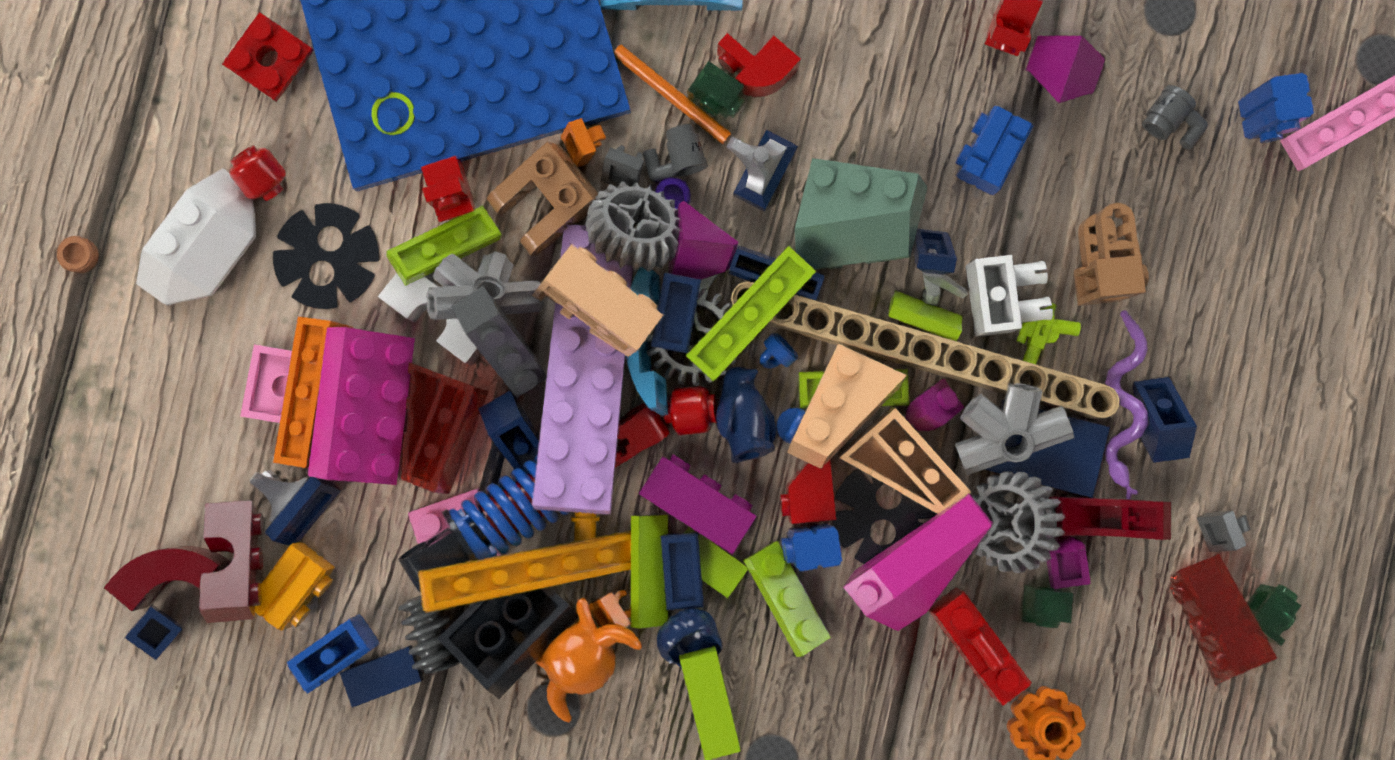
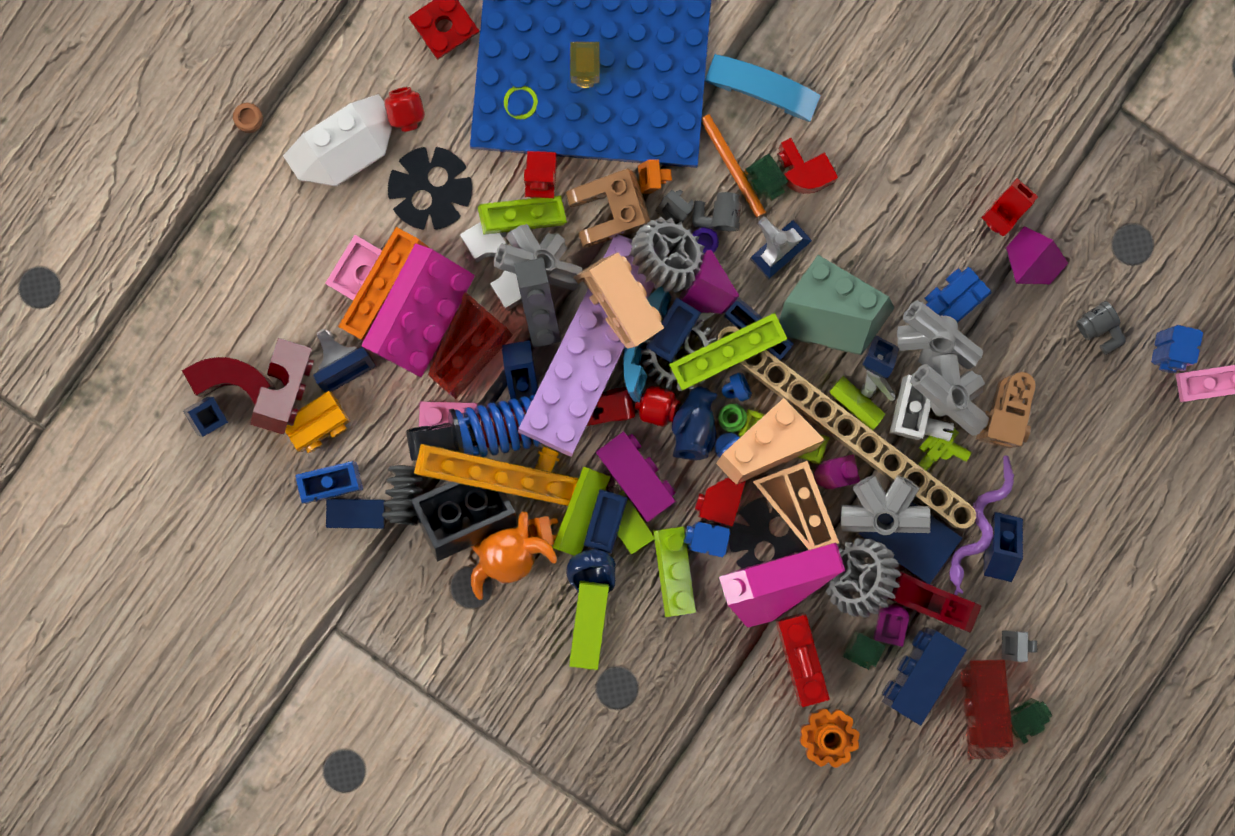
camera: 20 degrees right, 0 degrees up
none -> clear yellow brick [570,42,600,88]
none -> bright green plate [718,404,747,433]
none -> dark blue brick [882,628,967,726]
none -> light grey piece [897,300,983,370]
none -> light grey piece [910,354,989,436]

